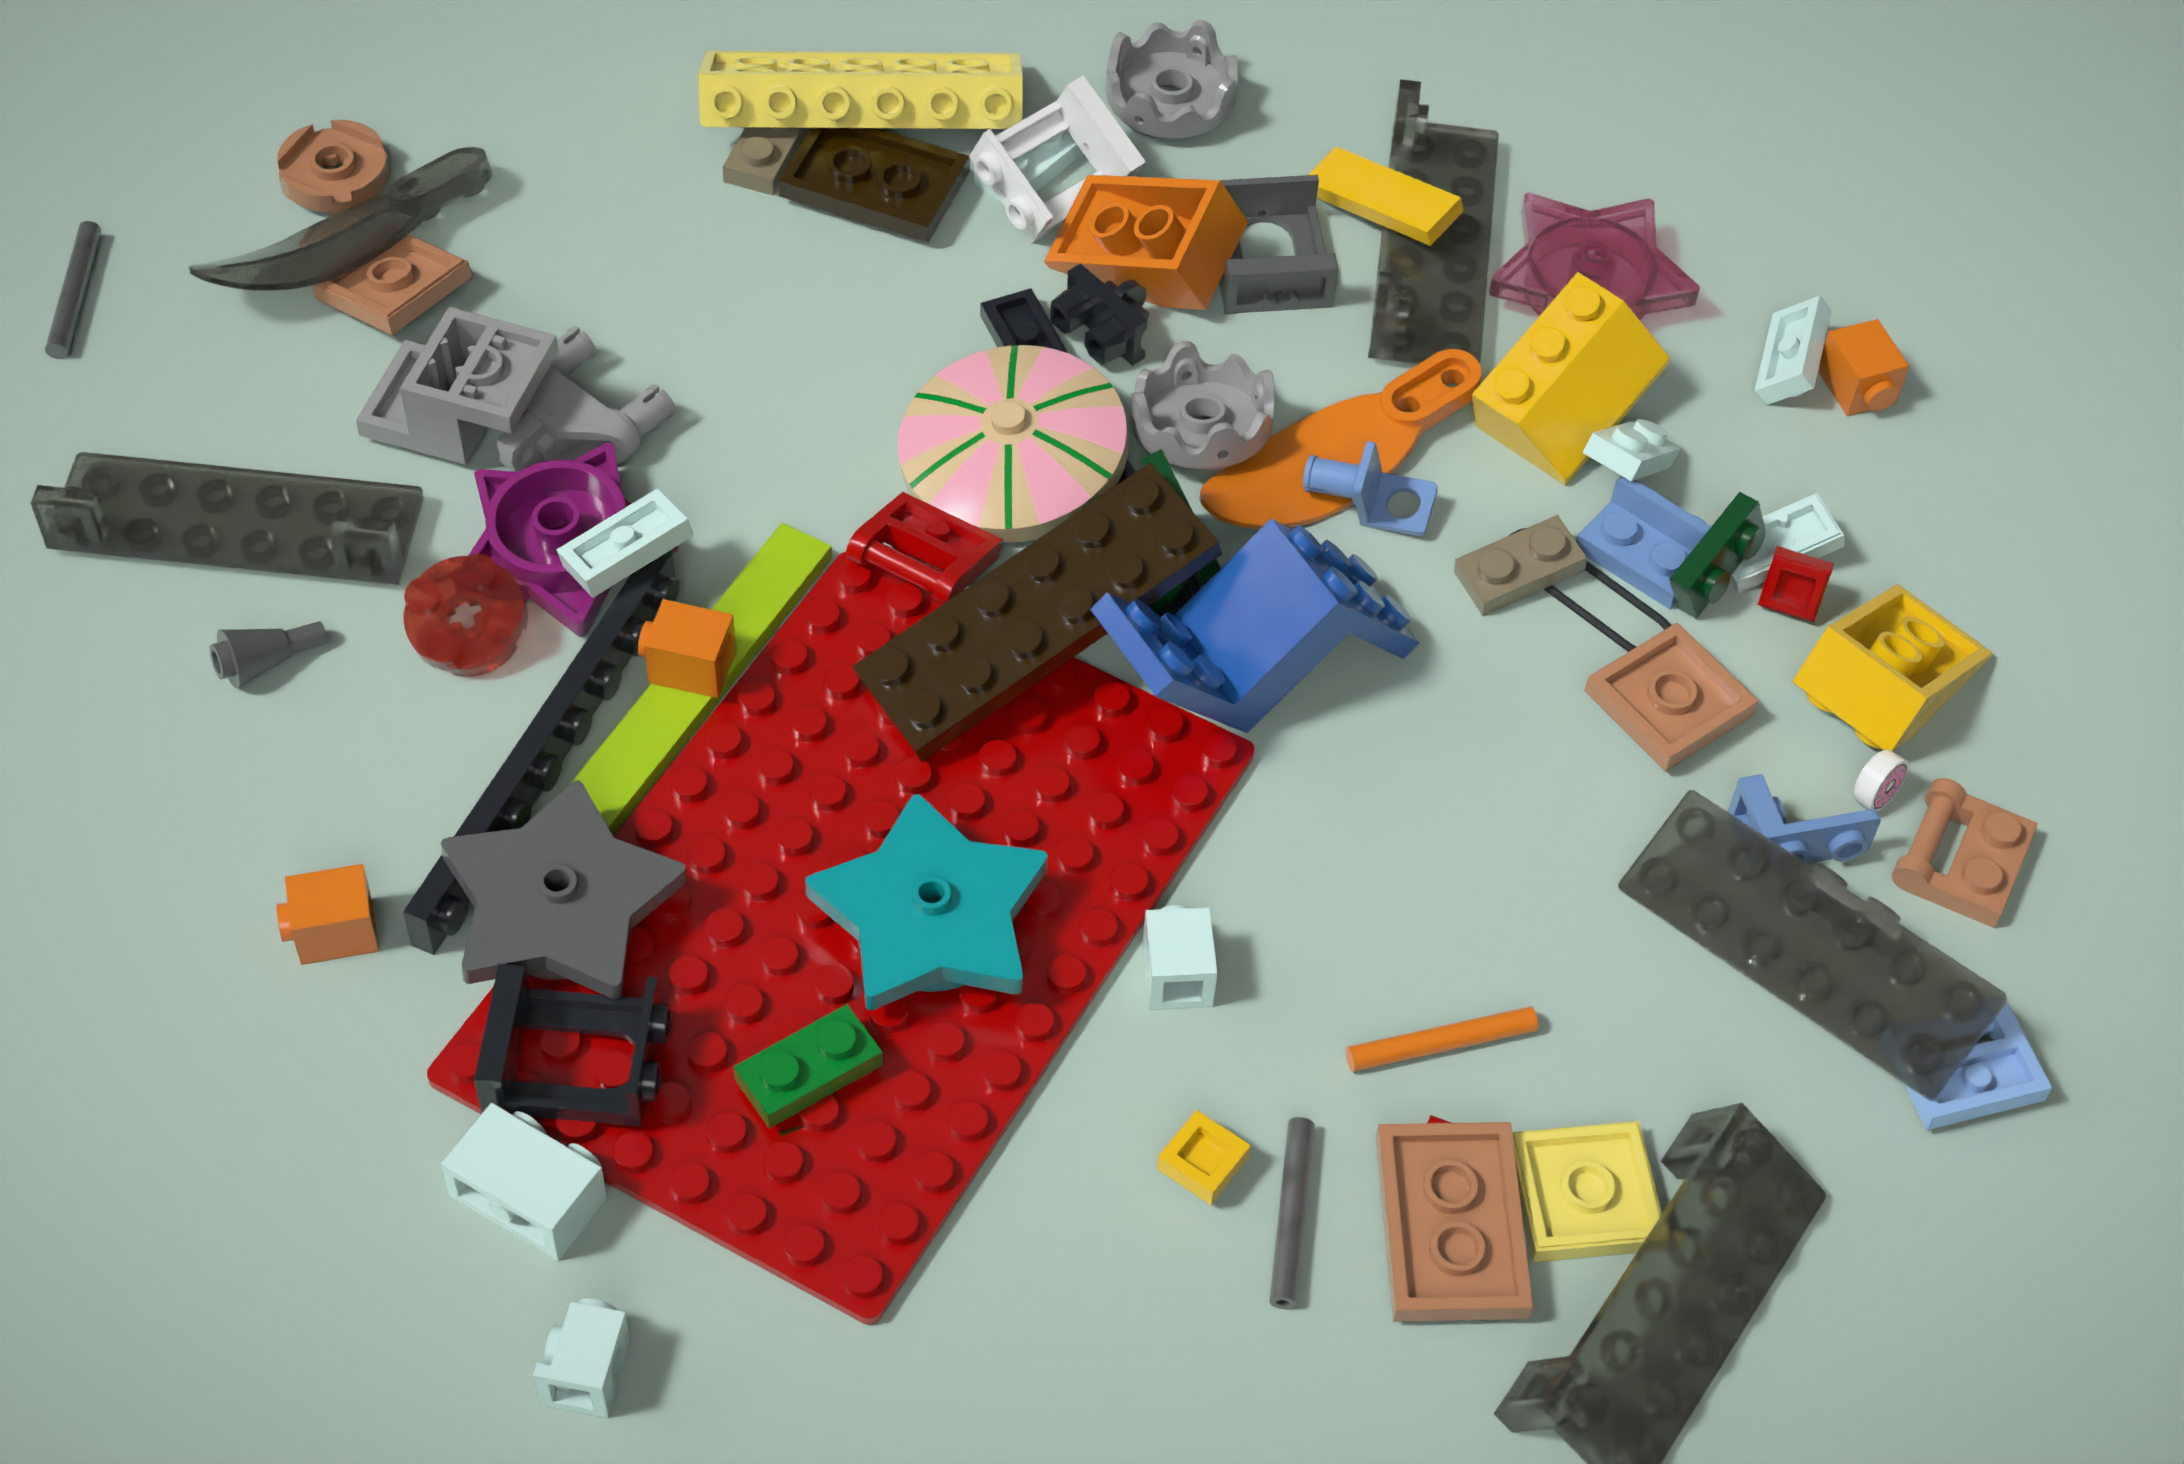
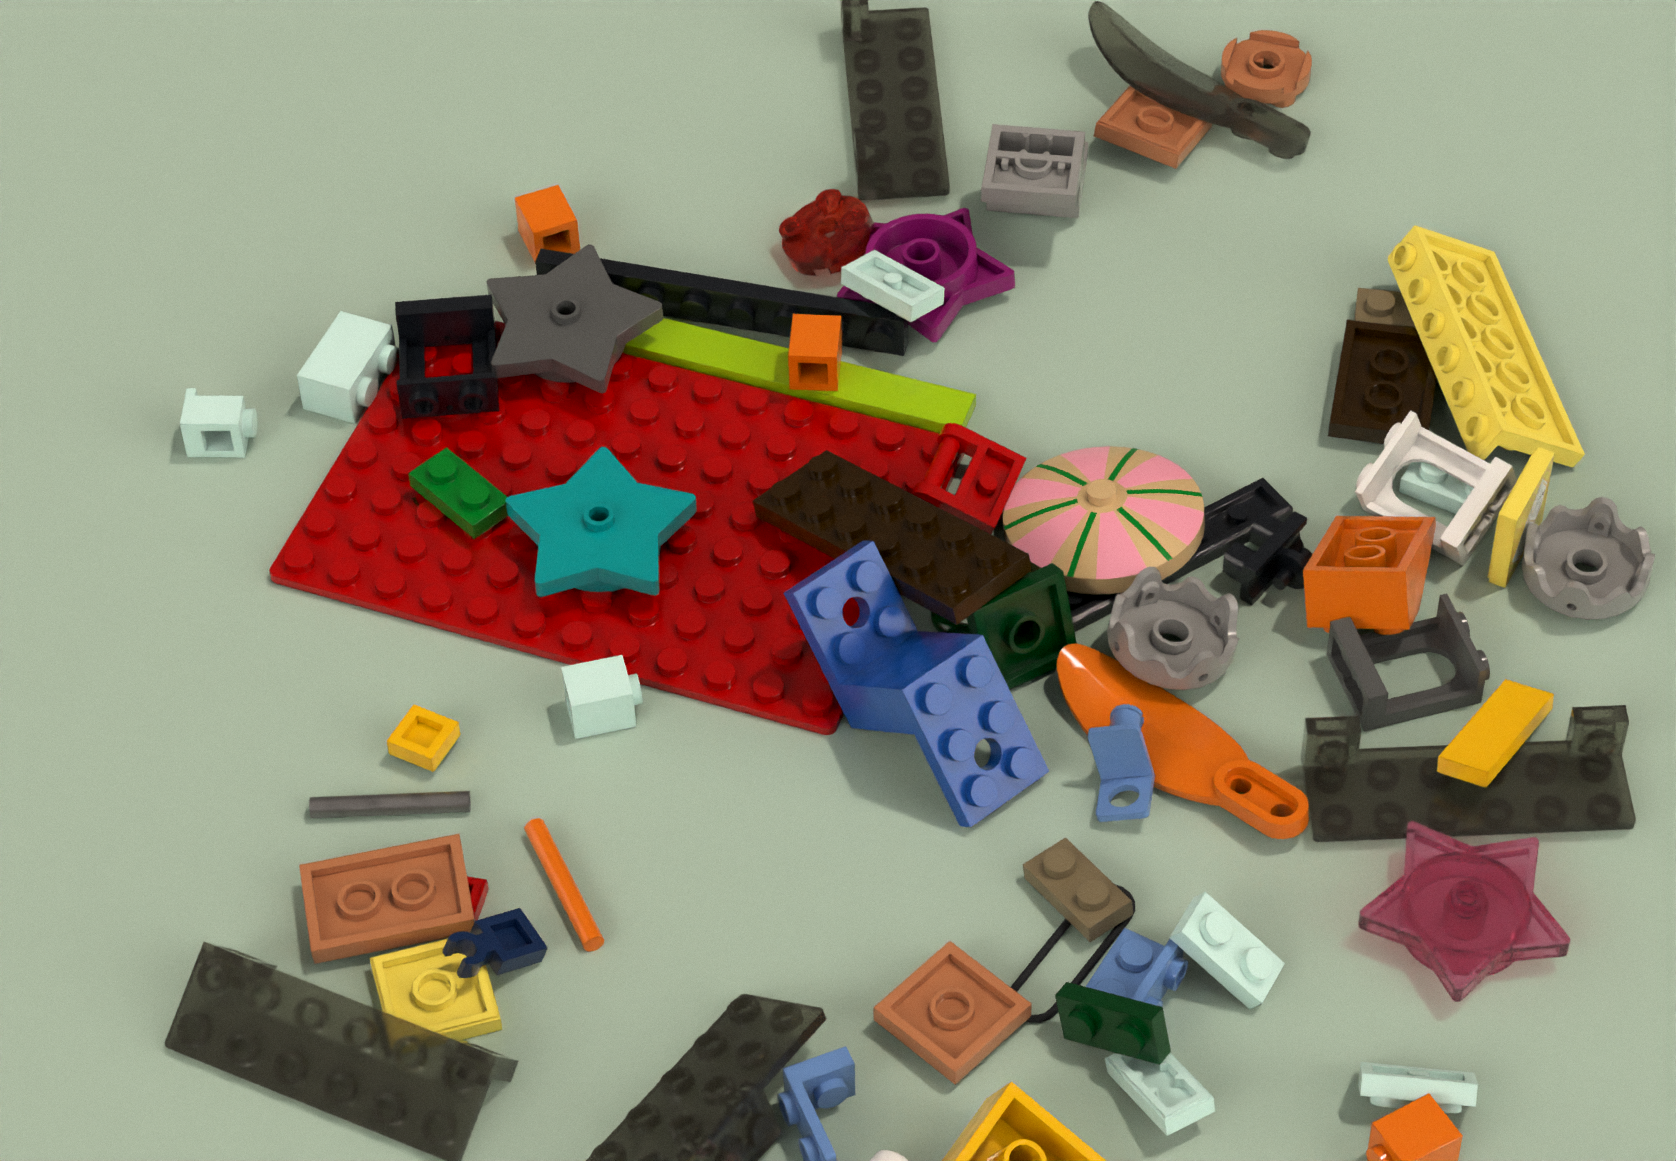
camera: 85 degrees right, 5 degrees down
dark grey cone [209,621,327,688] -> none
light grey connector [497,326,675,472] -> none
yellow slope [1472,272,1670,486] -> none
red tile [1757,546,1834,622] -> none
none -> dark blue plate [442,908,548,978]
none -> light yellow tile [1487,447,1555,588]

